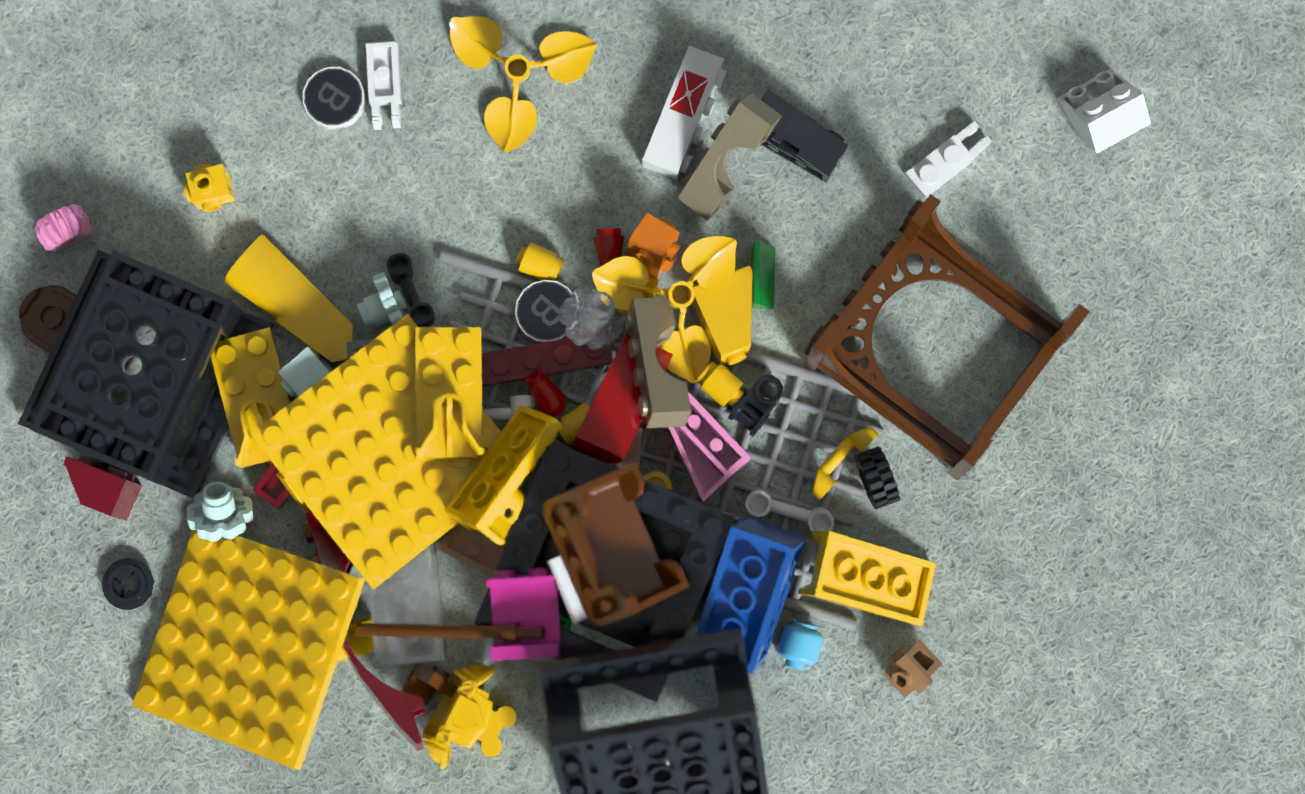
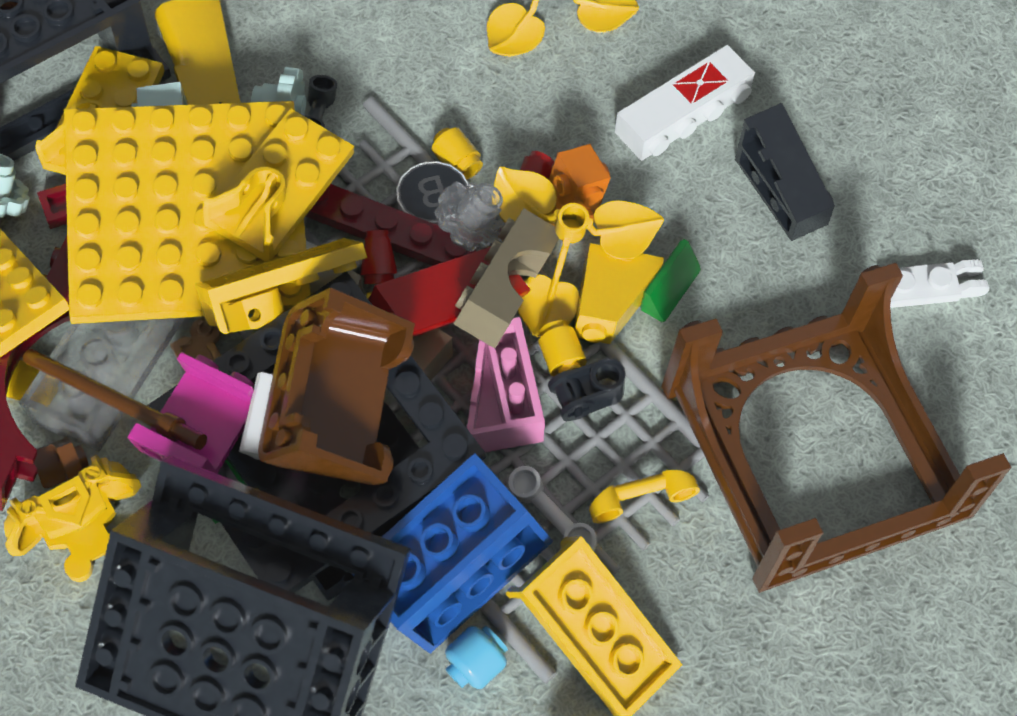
camera: 25 degrees right, 20 degrees down
dark tan arch [678,93,782,221] -> none
black tyre [854,446,900,509] -> none

